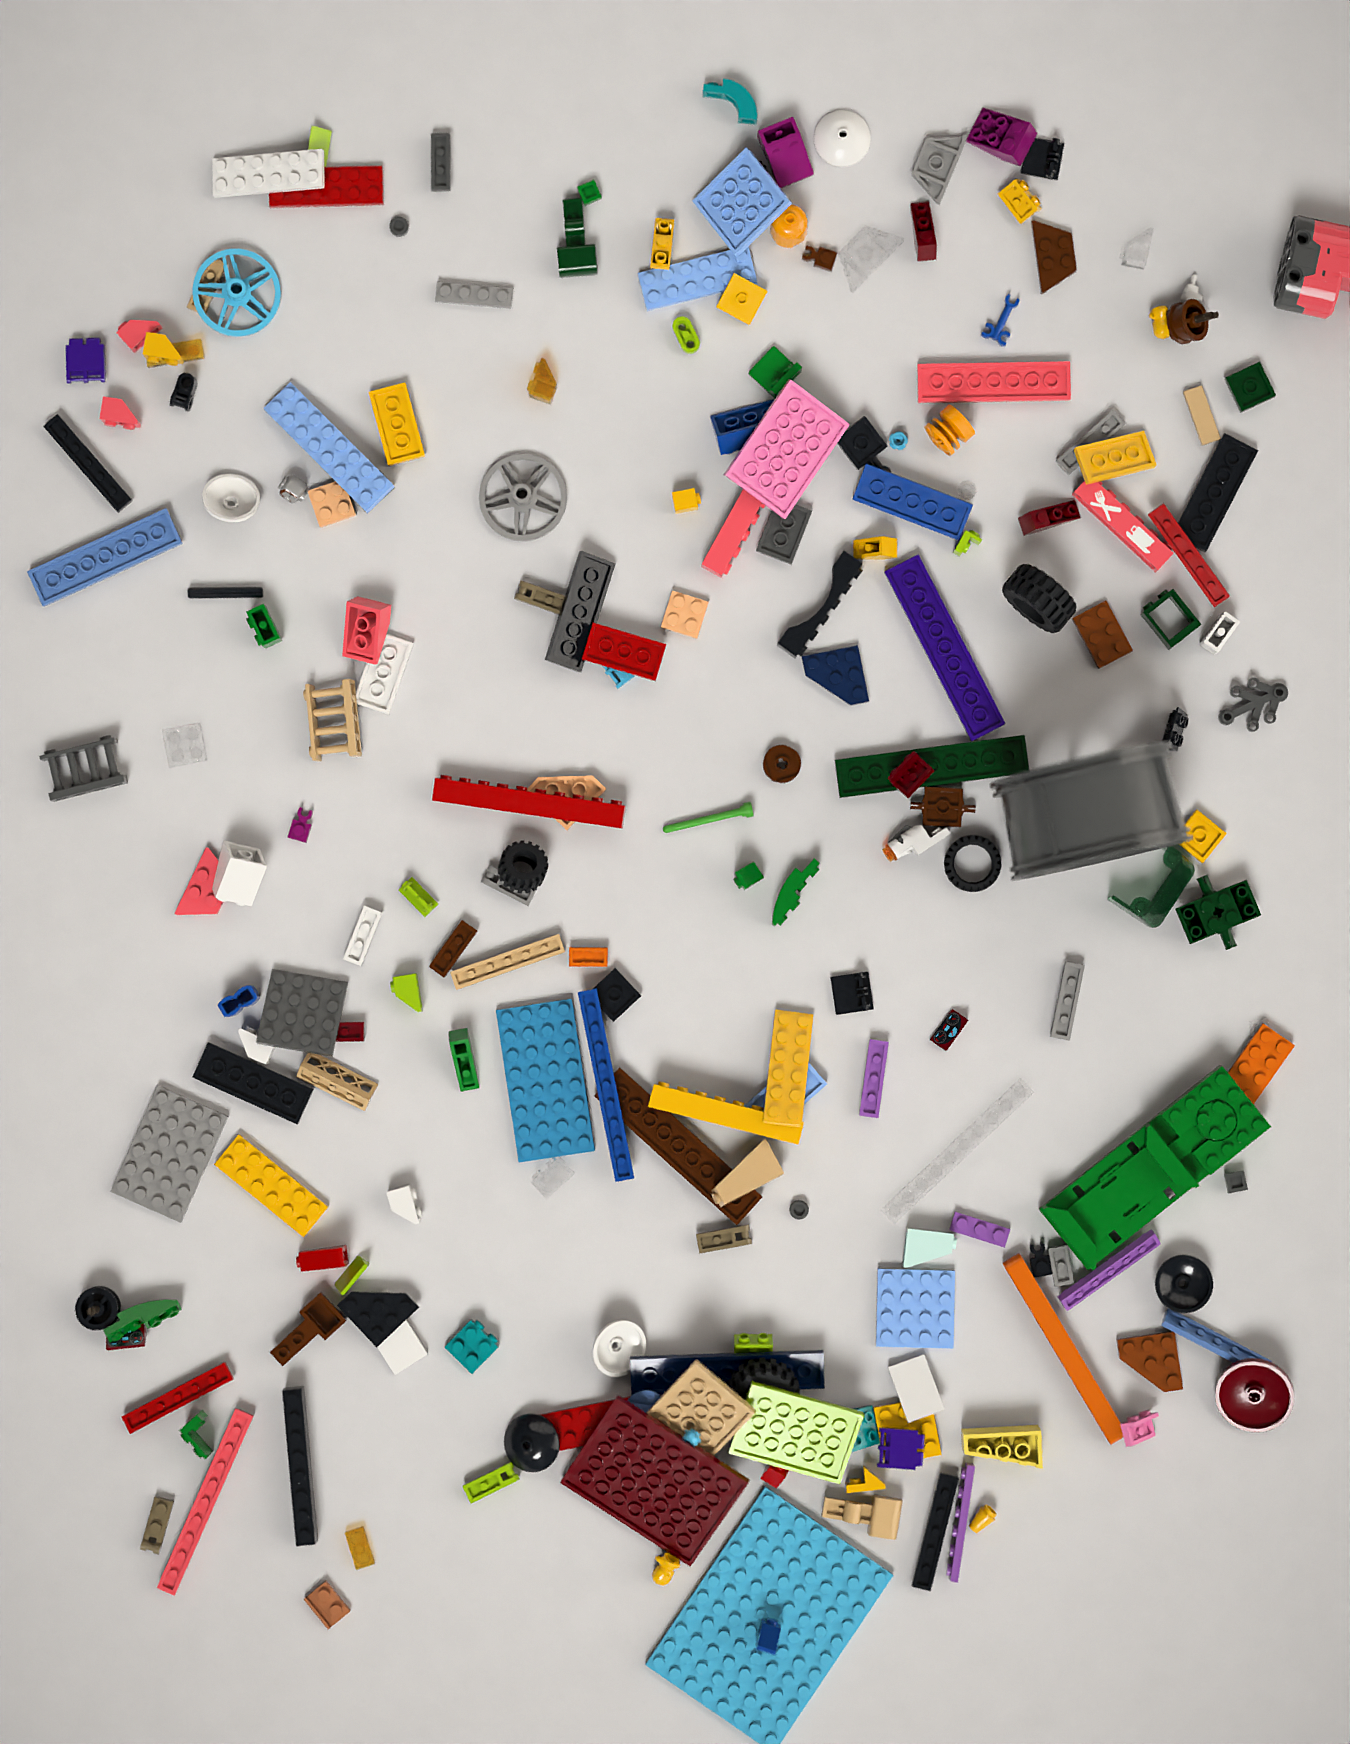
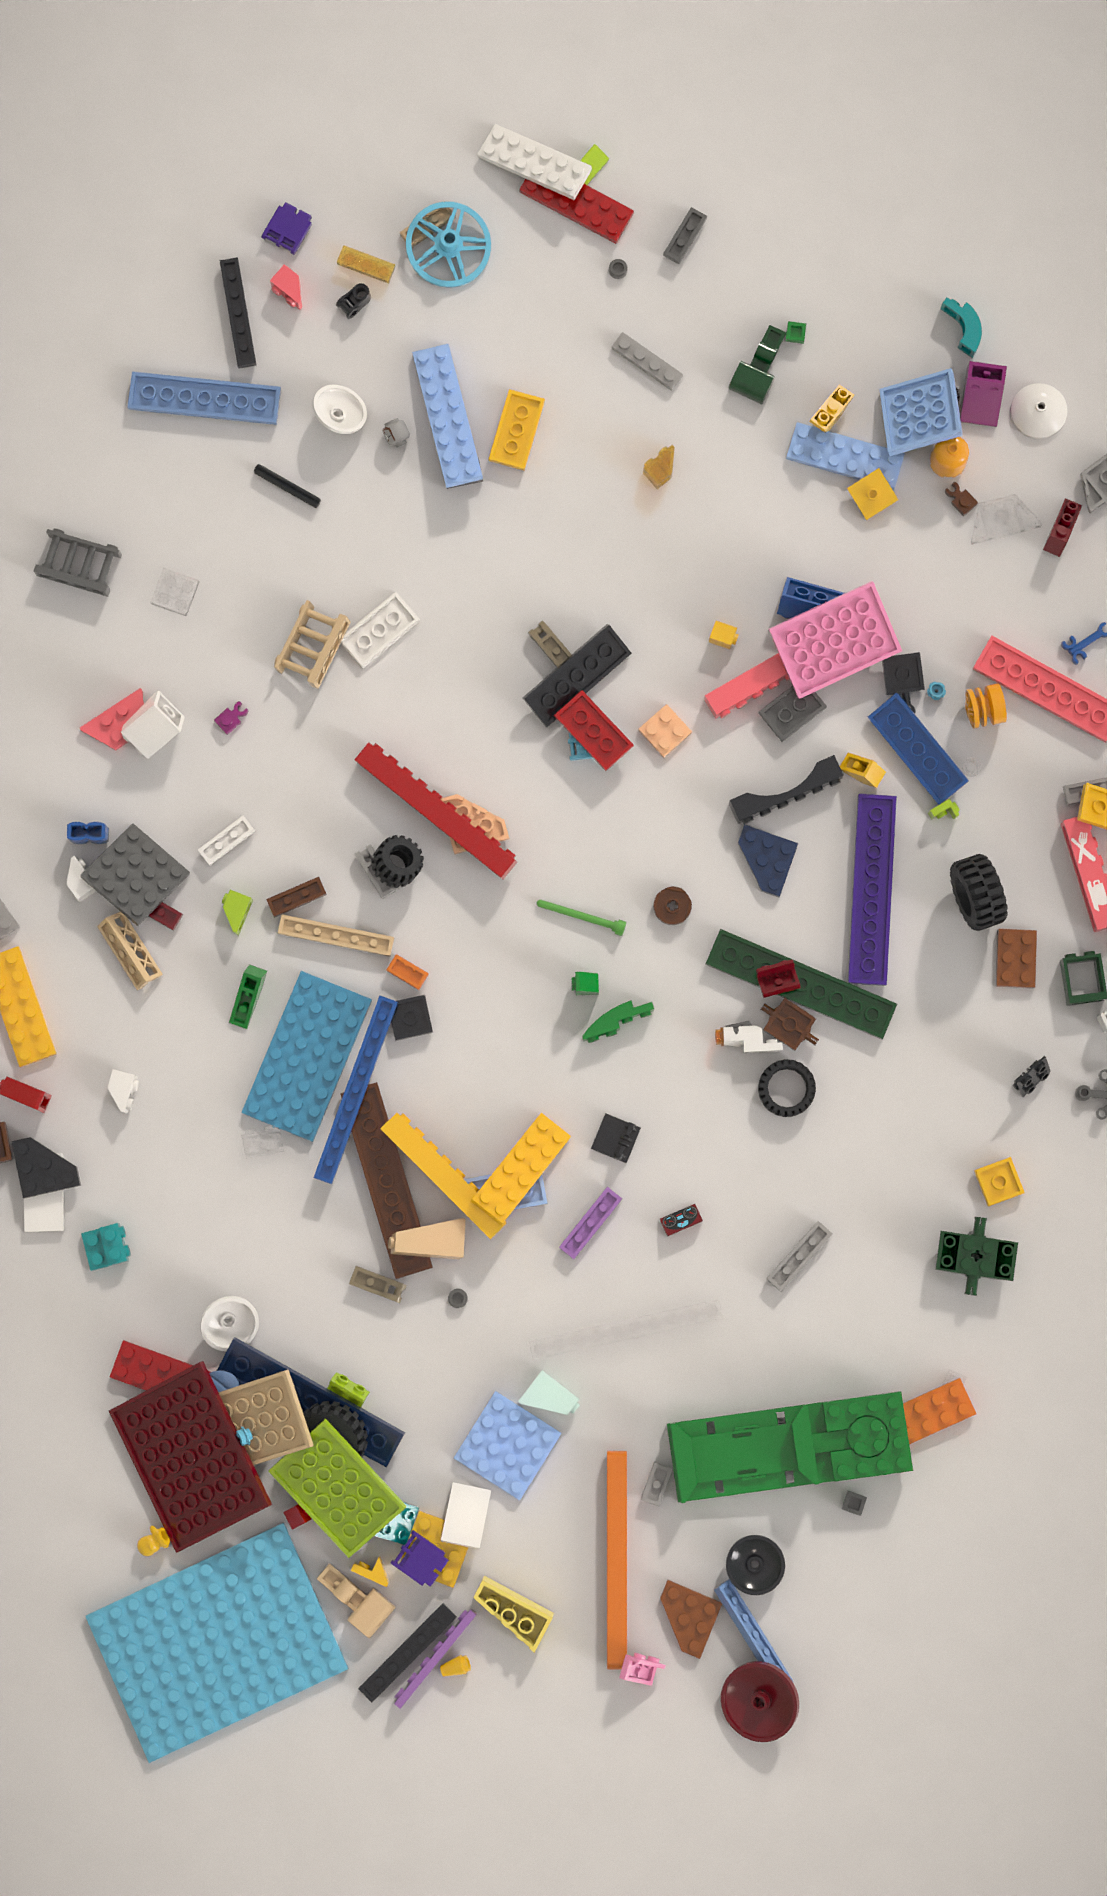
camera: 30 degrees right, 5 degrees down
coral slope [116,320,163,353] -> none
yellow slope [143,332,184,366] -> none
black plate [192,1042,314,1125] -> none
green brick [246,604,283,649] -> none
light nougat plate [308,481,356,528] -> none
lime slope [334,1255,369,1295] -> none
coral slope [342,596,391,665] -> none
lime hinge [399,877,438,917] -> none
lime plate [462,1462,520,1504] -> none
light grey wheel [479,454,567,541] -> none
black dish [504,1413,560,1472] -> none
lime plate [673,317,700,354] -> none
green bracket [748,346,802,398] -> none
blue slope [755,1618,781,1655] -> none
medium lavender plate [949,1212,1011,1248] -> none
dark grey wheel [989,742,1194,881] -> none
dark red slope [1018,500,1081,536] -> none
black plate [1029,1242,1052,1278] -> none
medium lavender plate [1057,1229,1161,1311] -> none
clear green windscreen [1107,846,1195,928] -> none

